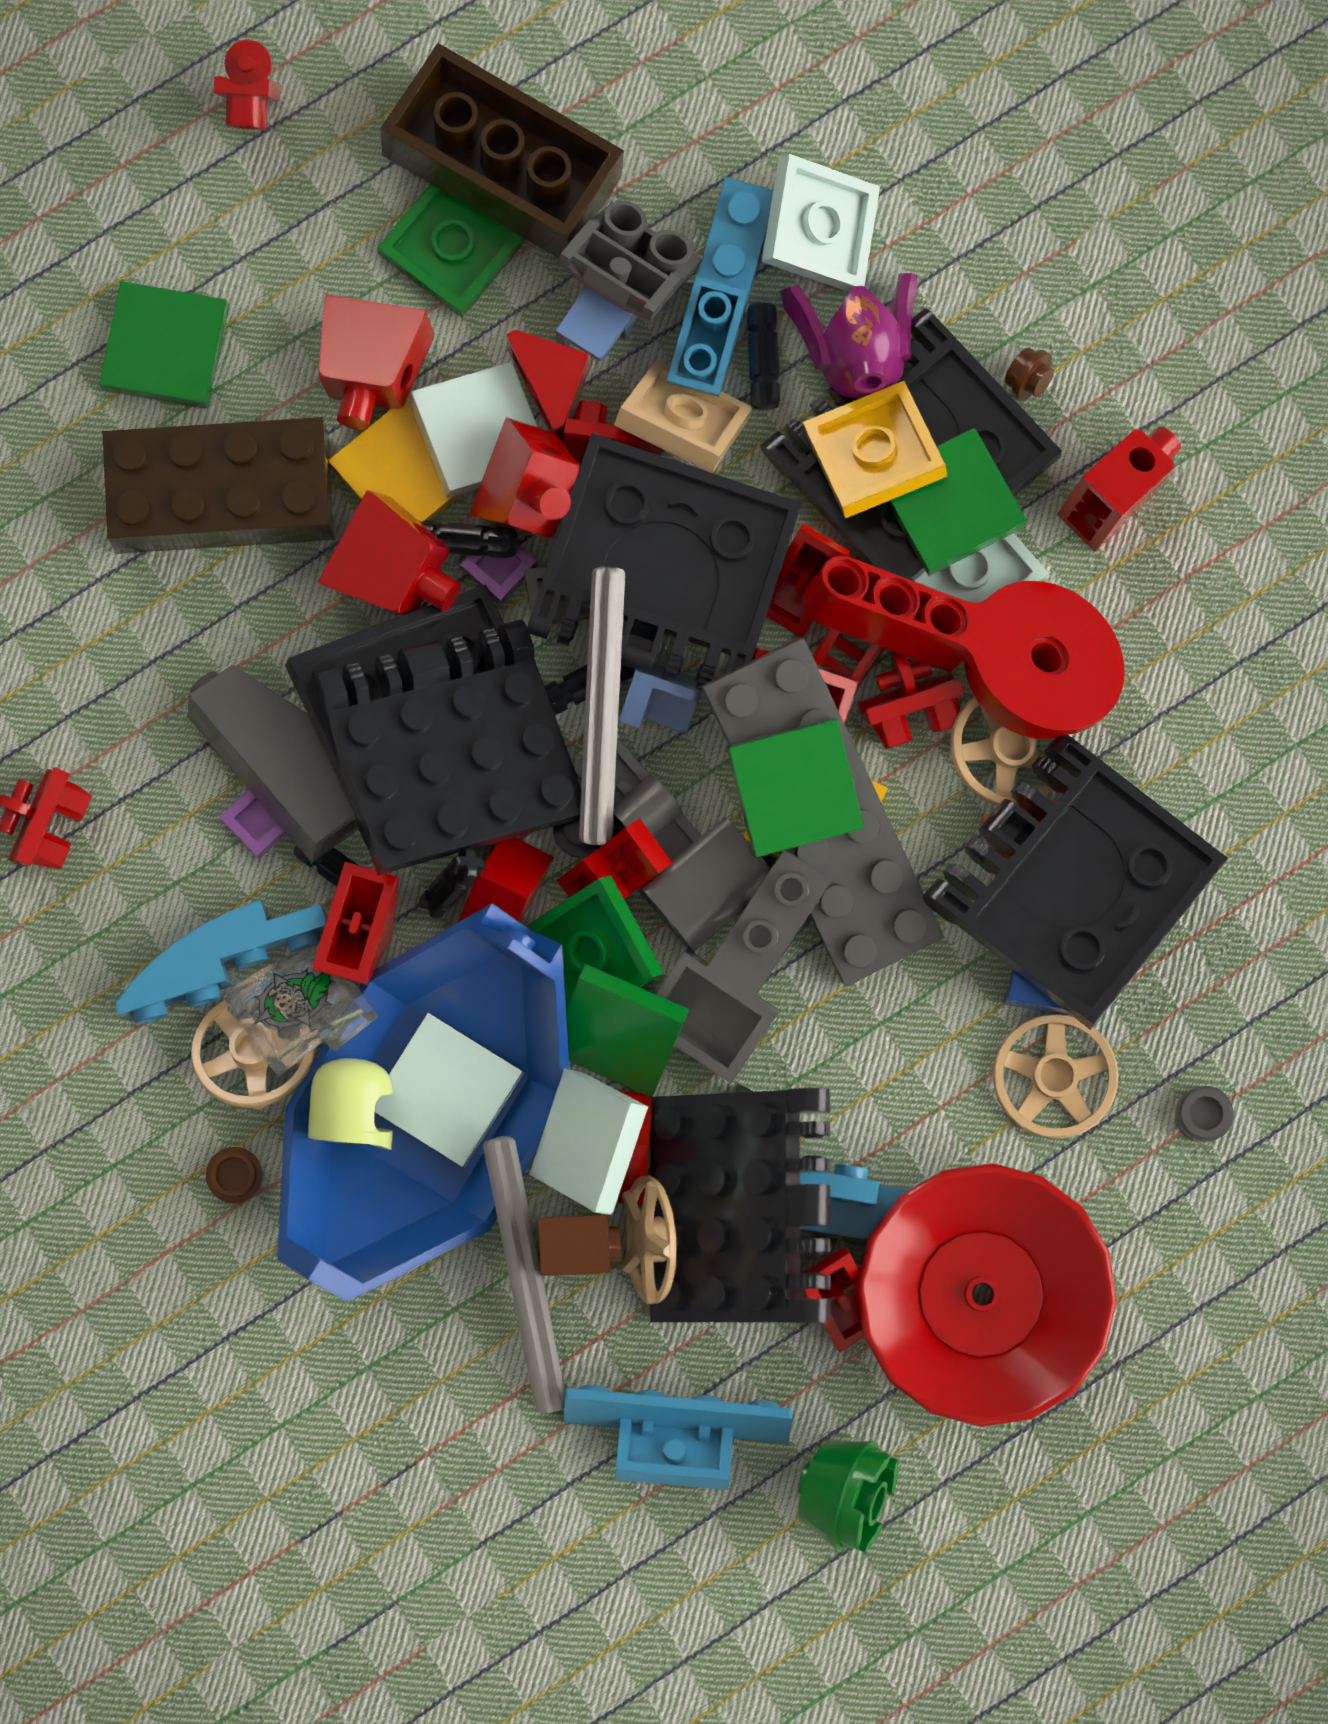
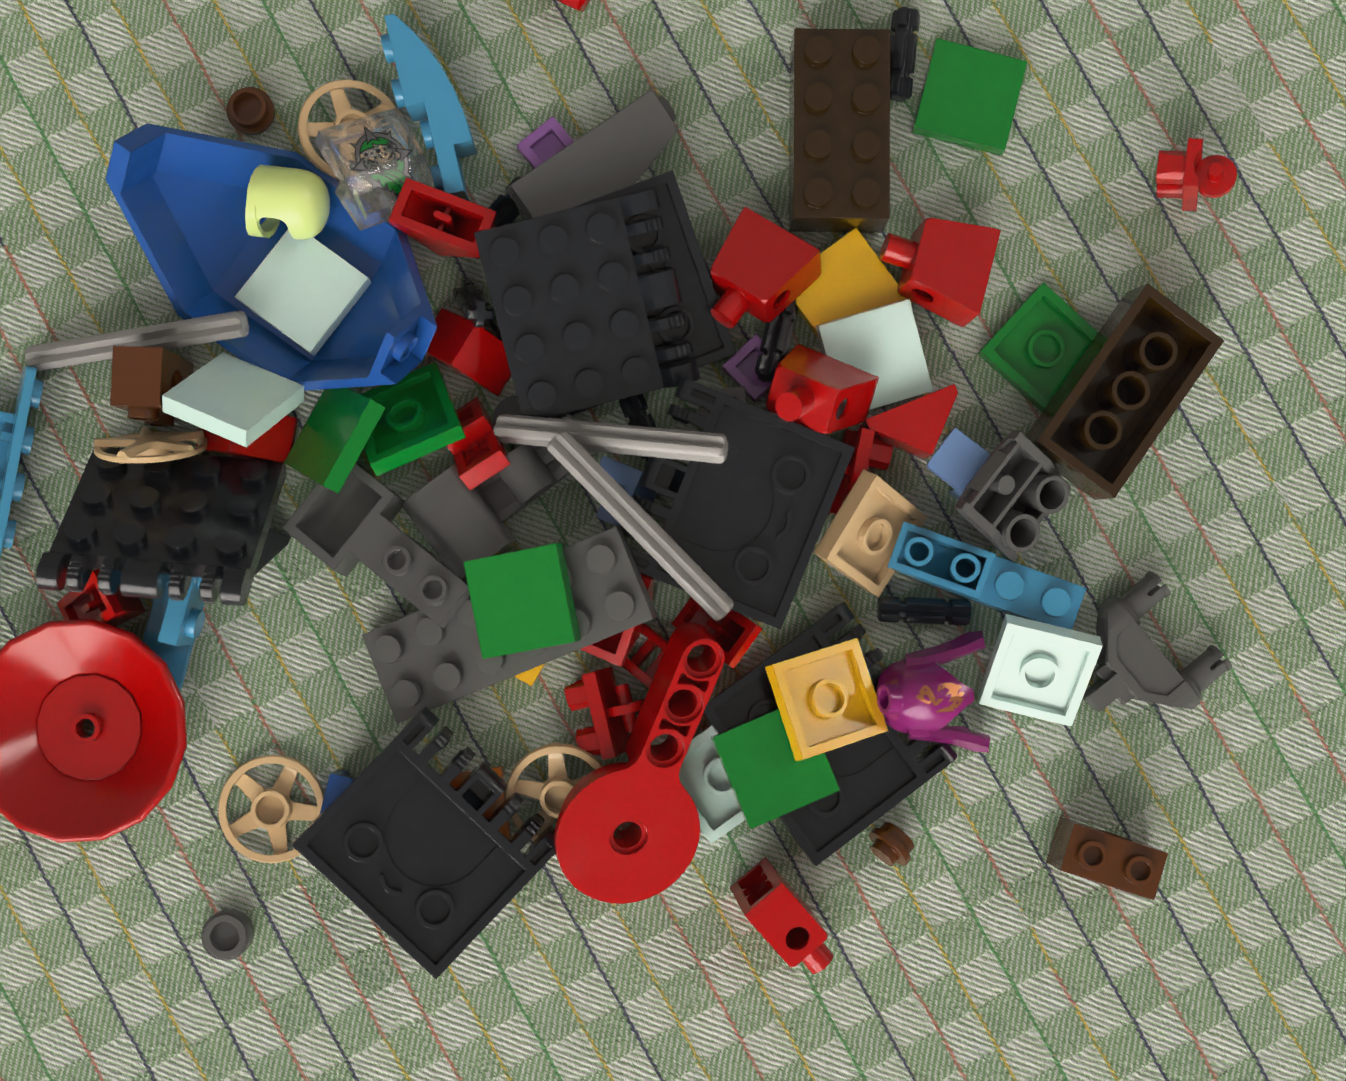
camera: 90 degrees right, 5 degrees up
none -> light grey axle [547,430,734,621]
none -> black axle [890,7,920,102]
none -> reddish brown brick [1046,817,1168,900]
none -> dark grey connector [1083,571,1232,712]

